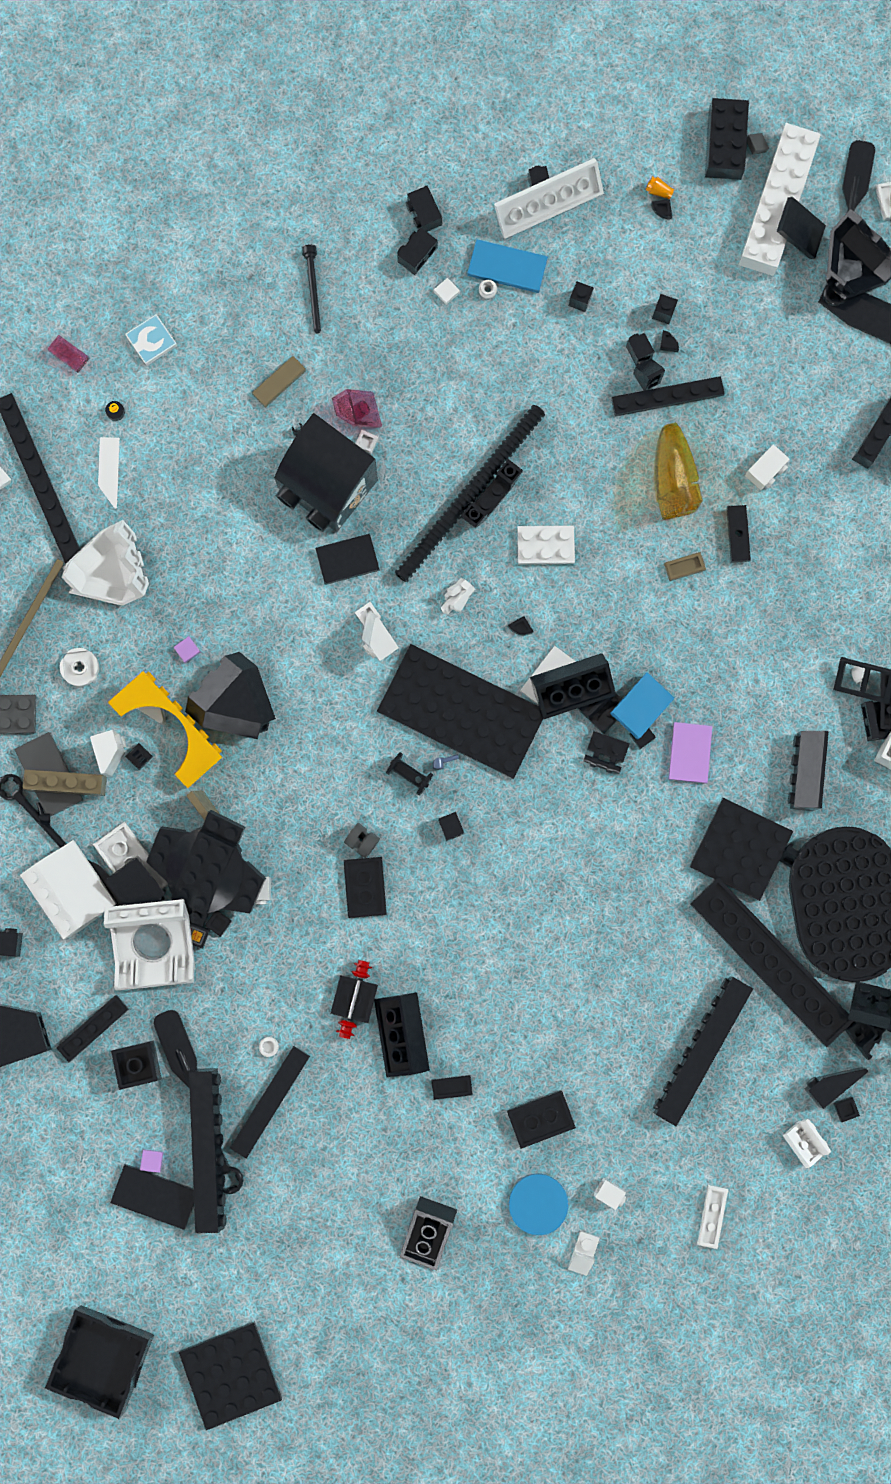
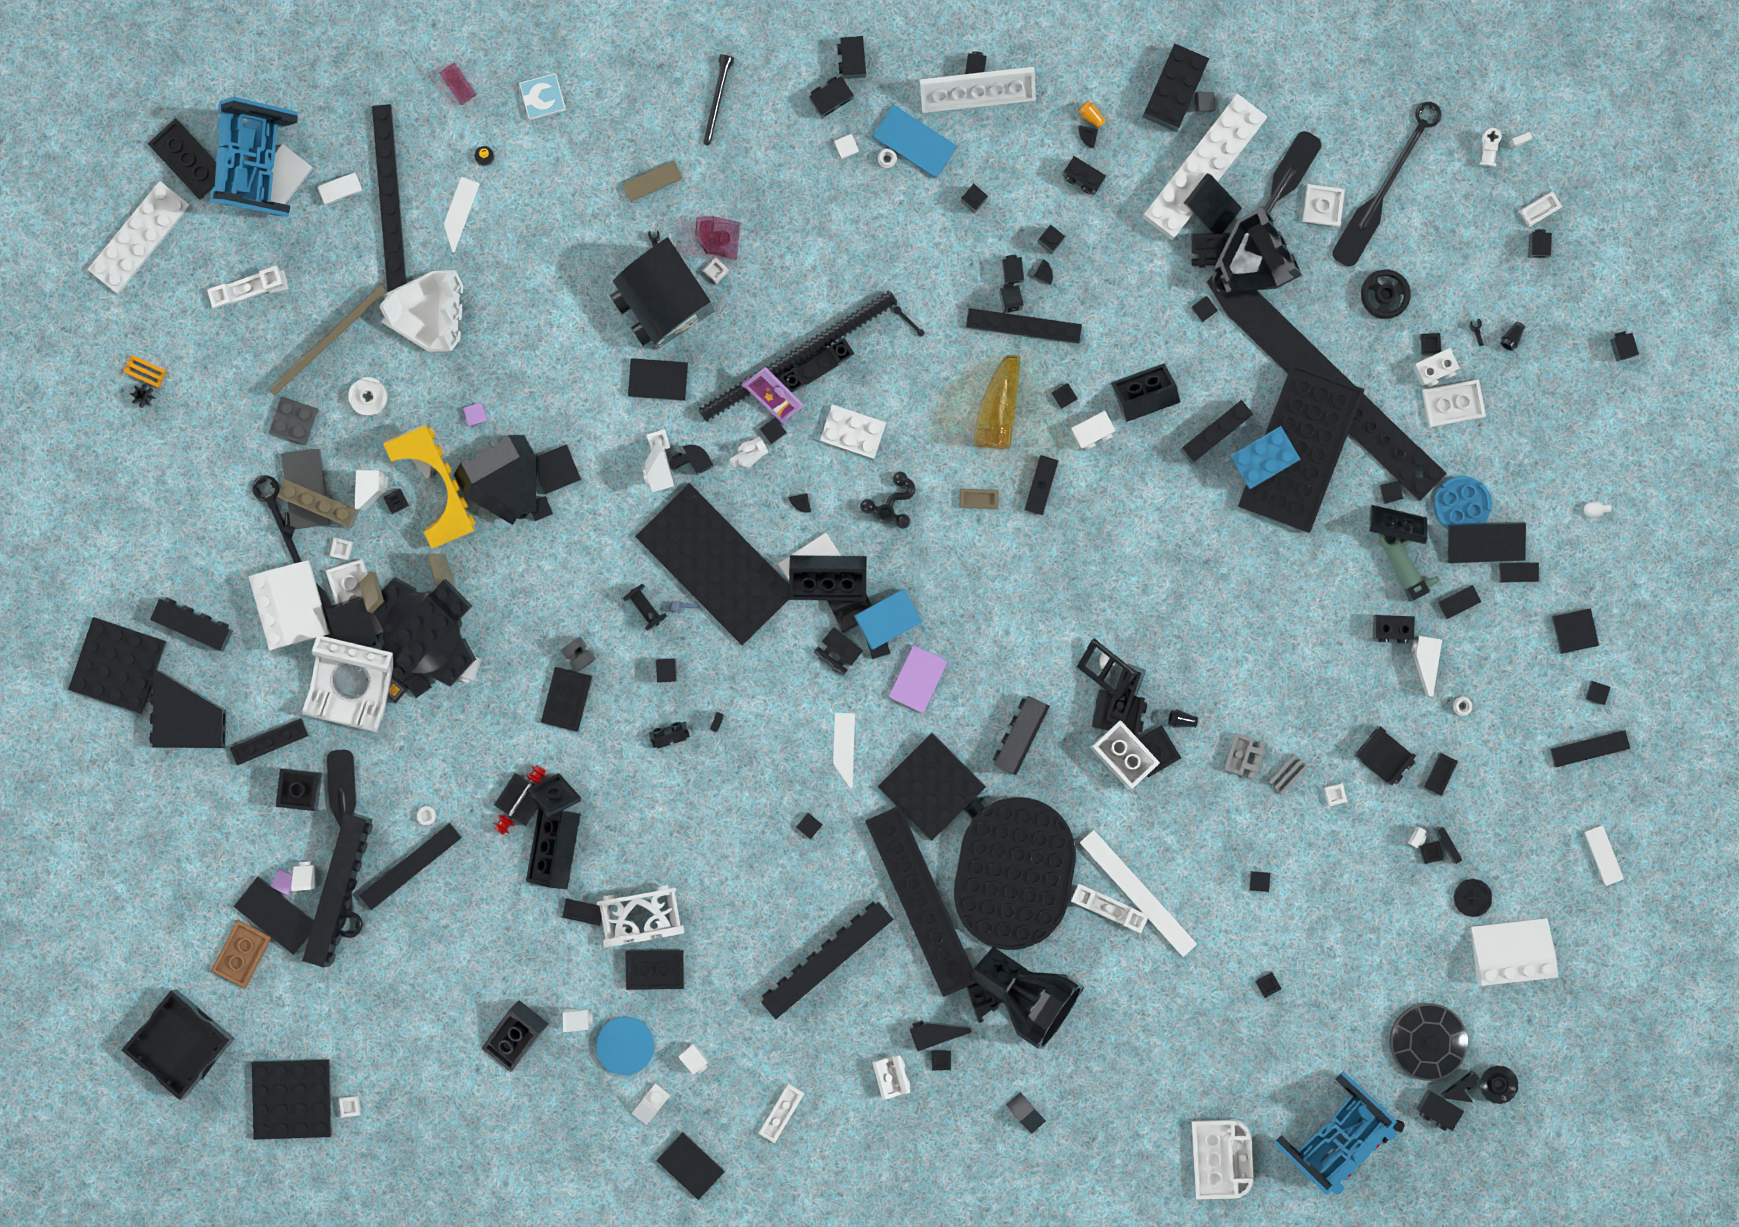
camera: 20 degrees right, 5 degrees up
none -> medium nougat tile [211,919,272,989]
none -> white slope [291,861,317,891]
none -> white tile [330,538,353,561]
none -> white tile [339,1096,361,1118]
none -> dark tan tile [359,571,384,613]
none -> black tile [527,773,581,818]
none -> black tile [531,496,553,521]
none -> black tile [536,444,581,494]
none -> white slope [563,1008,593,1032]
none -> white fence [597,885,684,947]
none -> black hinge [649,721,690,749]
none -> black tile [656,1132,725,1200]
none -> black brick [669,444,714,475]
none -> black tile [710,712,724,732]
none -> door [741,367,804,425]
none -> black tile [760,417,787,445]
none -> black tile [796,813,823,840]
none -> white sticker [833,713,855,788]
none -> black piece [860,471,916,529]
none -> black hinge [894,306,925,336]
none -> black tile [1051,383,1078,409]
none -> black brick [1062,156,1106,195]
none -> black slope [1111,363,1181,422]
none -> black plate [1191,233,1230,268]
none -> black tile [1191,296,1218,323]

